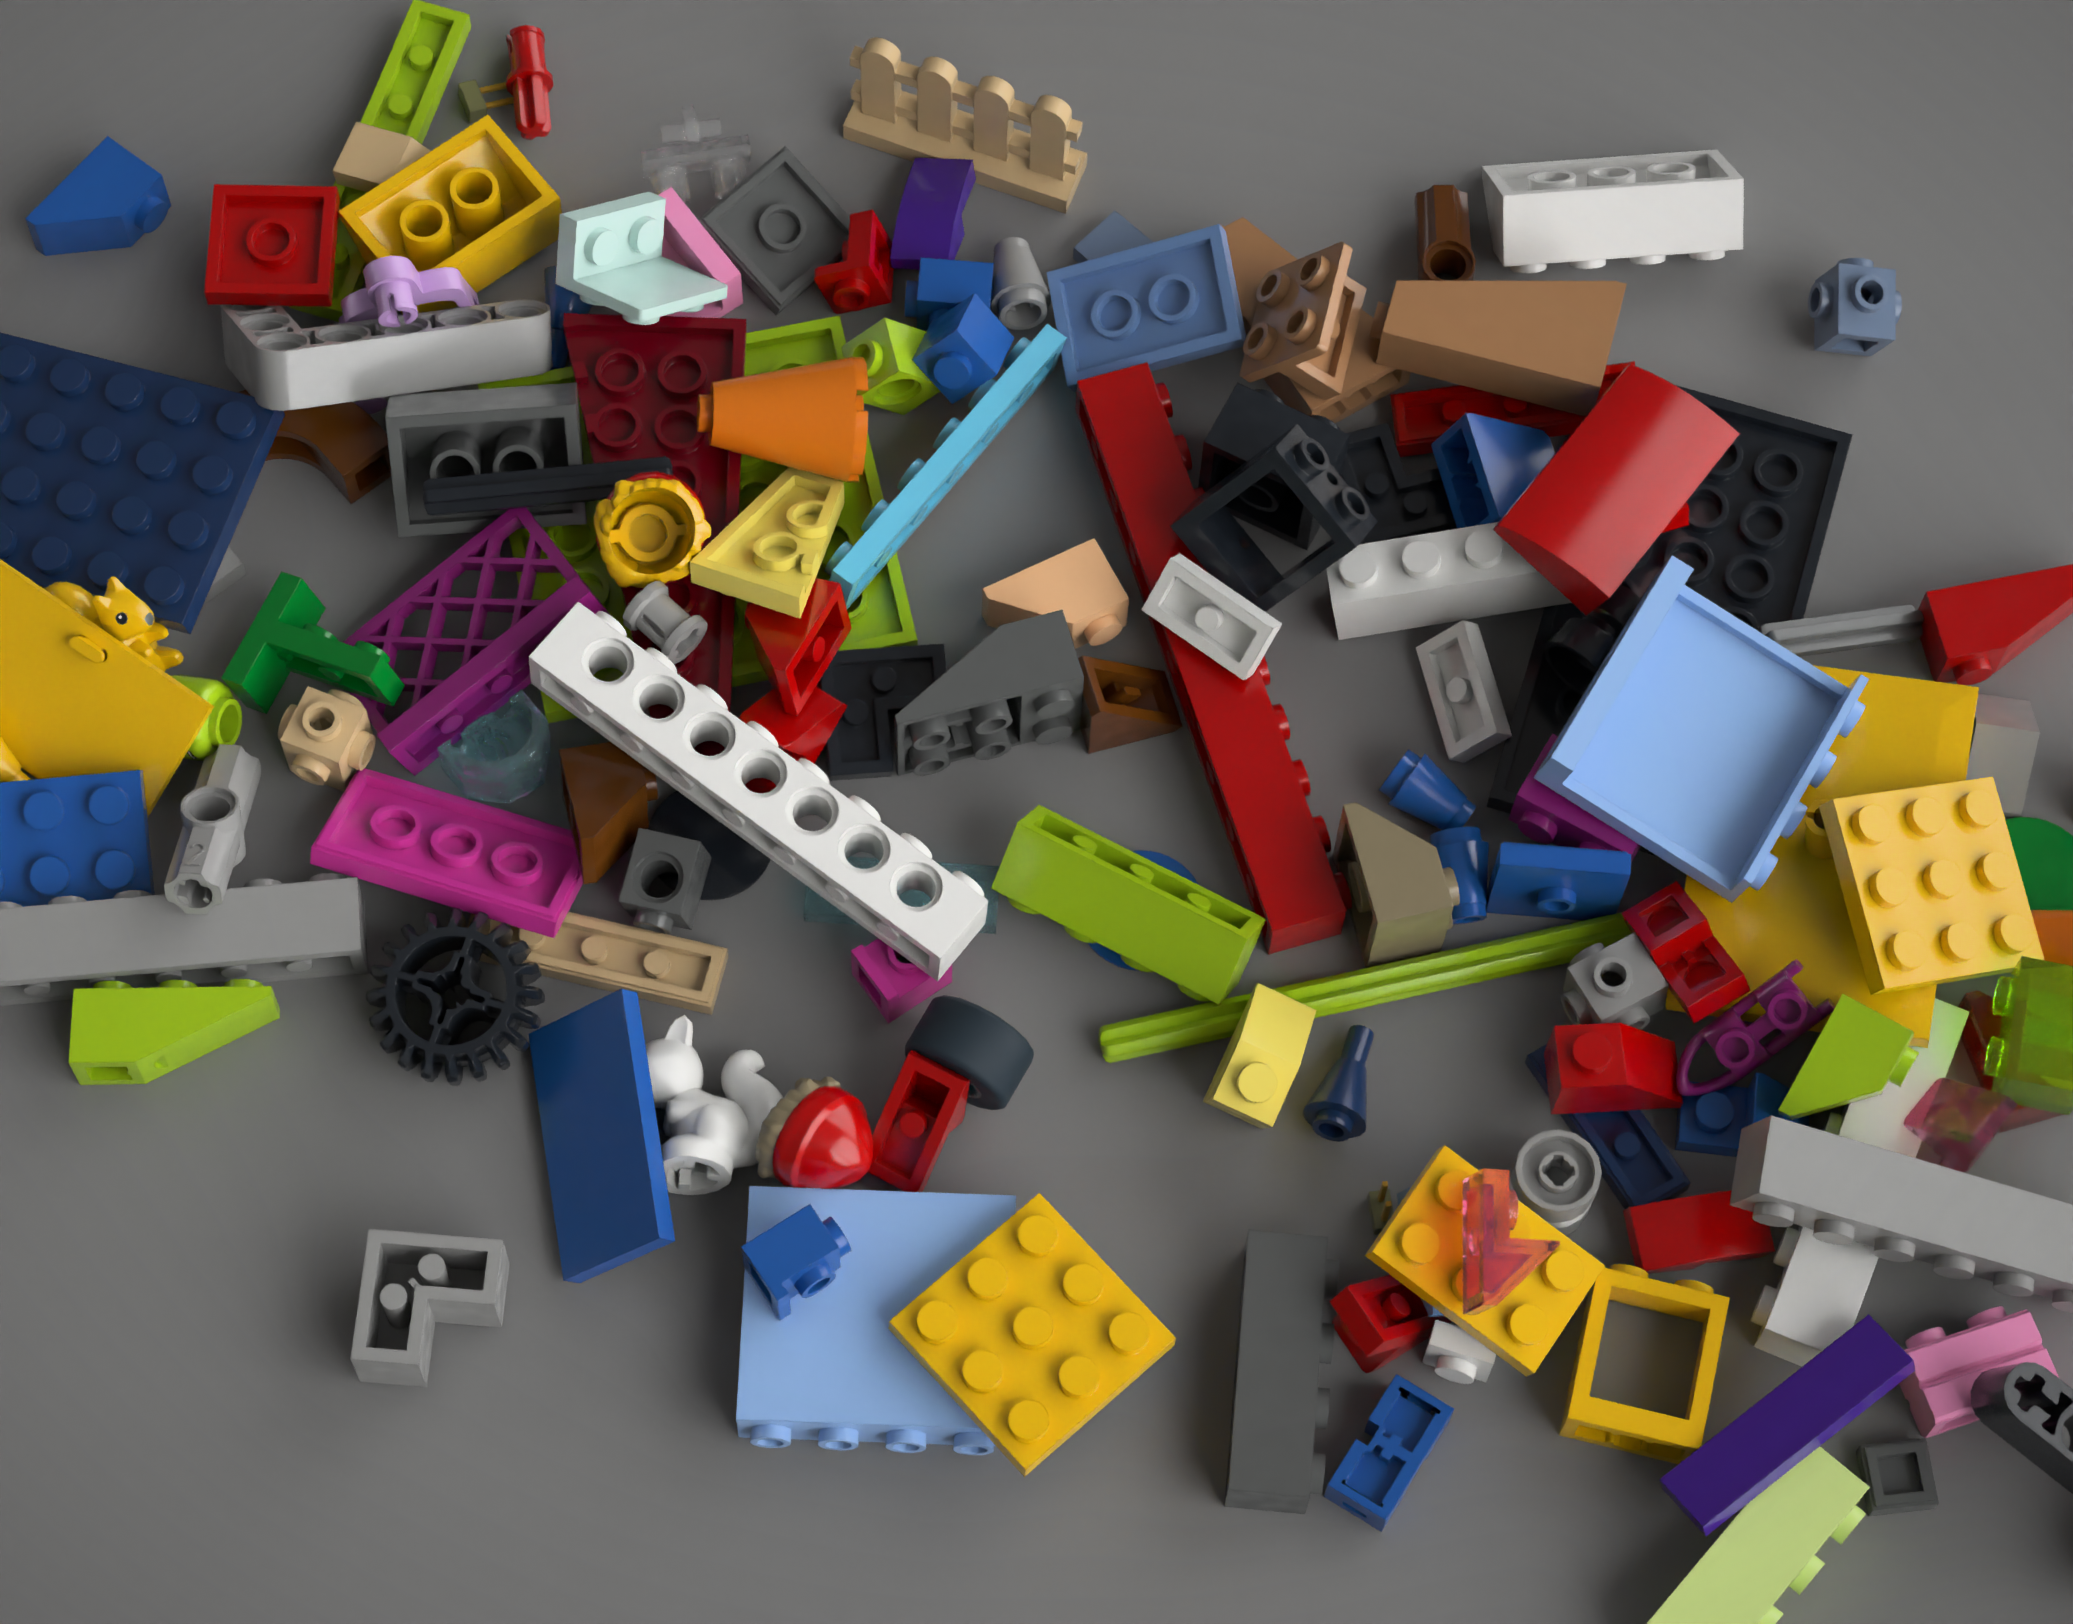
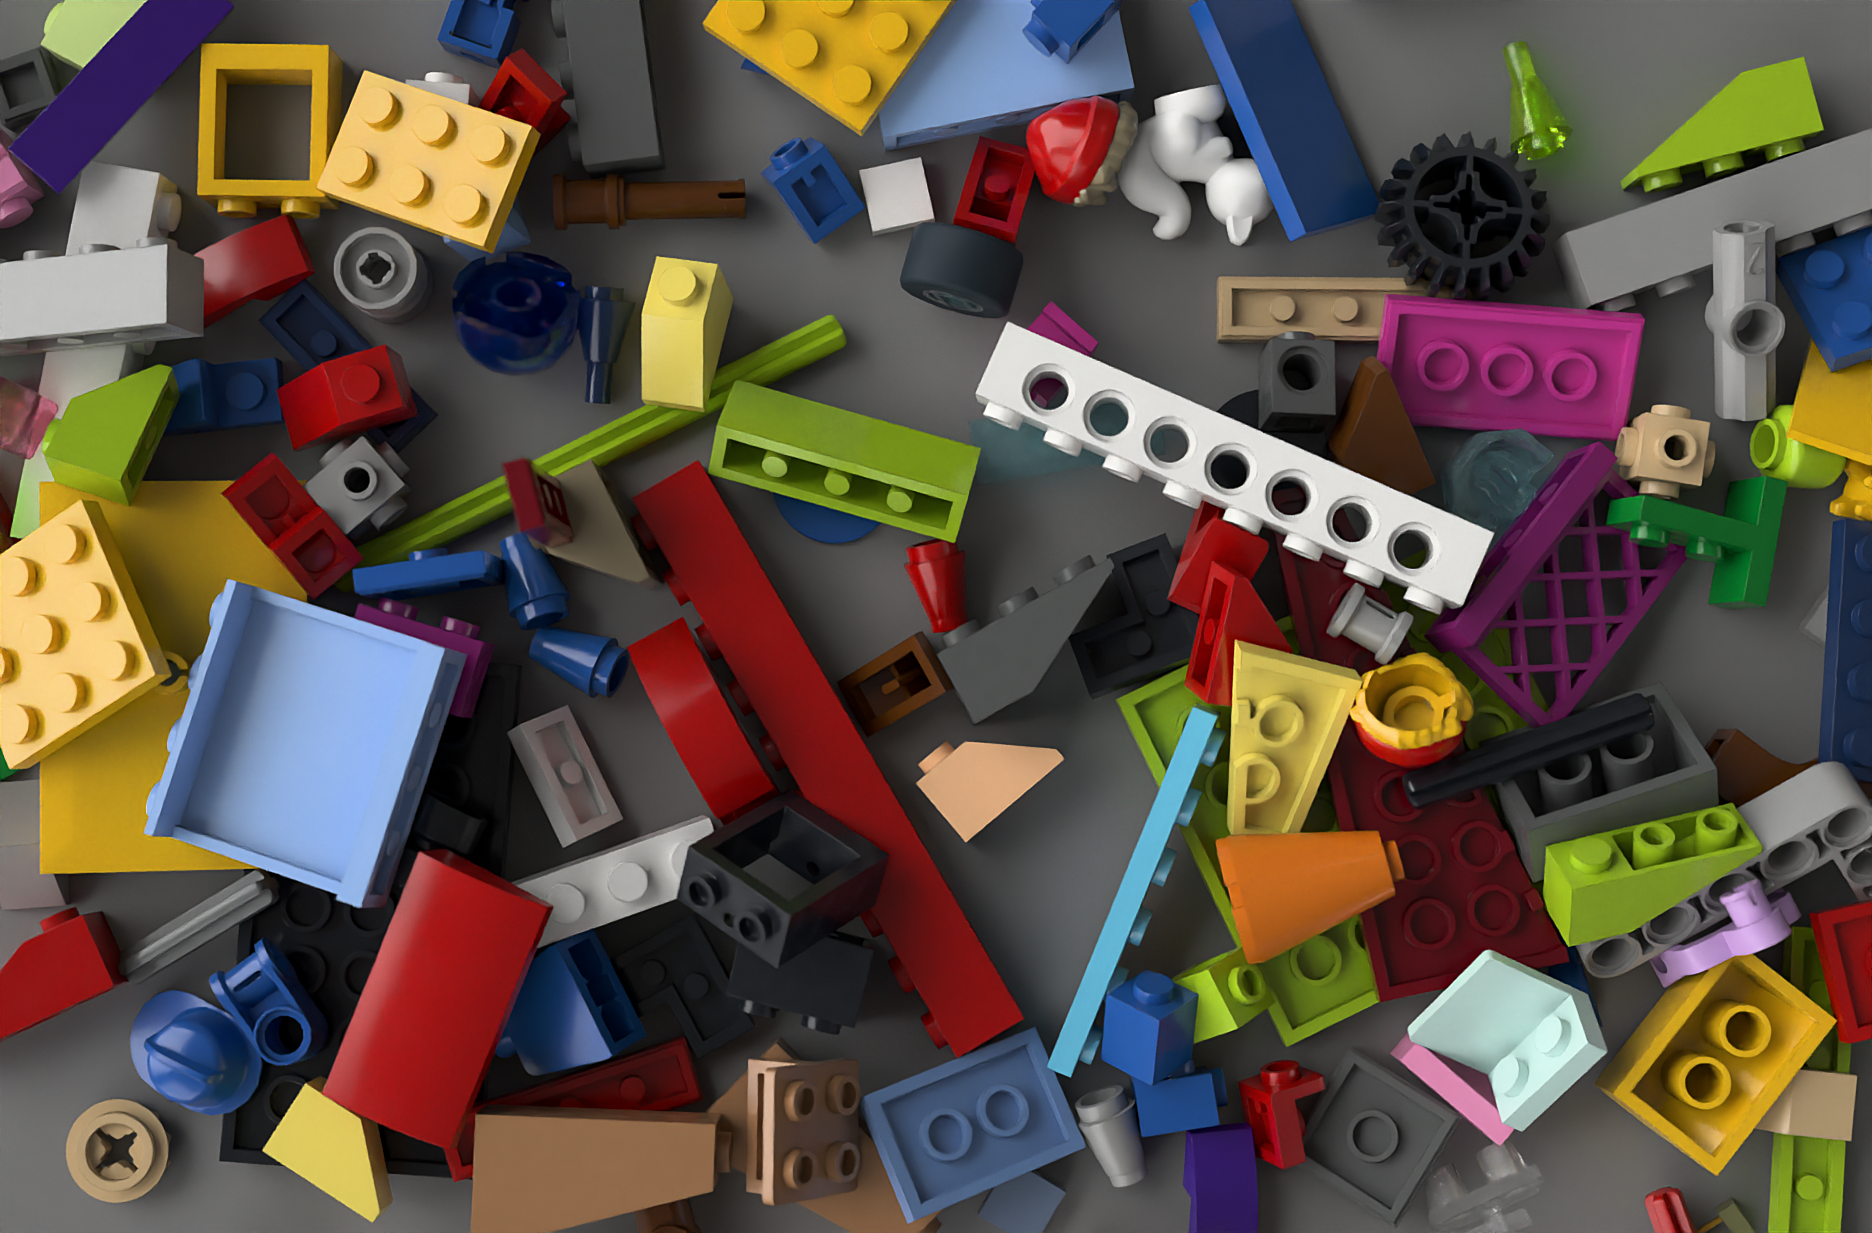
camera: 170 degrees right, 20 degrees up
white plate [1141,554,1282,680] -> none
olive piece [1367,1181,1394,1235] -> none
clear pink slope [1463,1169,1560,1315] -> none
magenta piece [1676,959,1835,1096] -> none
none -> tan gear [66,1099,171,1203]
none -> blue piece [130,990,263,1116]
none -> blue piece [209,937,328,1065]
none -> light yellow slope [262,1076,393,1223]
none -> clear blue cylinder [451,251,581,376]
none -> dark red tile [502,457,575,548]
none -> reddish brown pin [553,173,746,230]
none -> red arch [627,616,781,826]
none -> blue bracket [761,137,866,244]
none -> white tile [859,157,935,236]
none -> red cone [903,538,969,633]
none -> clear neon green cone [1502,41,1573,160]
none -> lime slope [1543,803,1762,947]

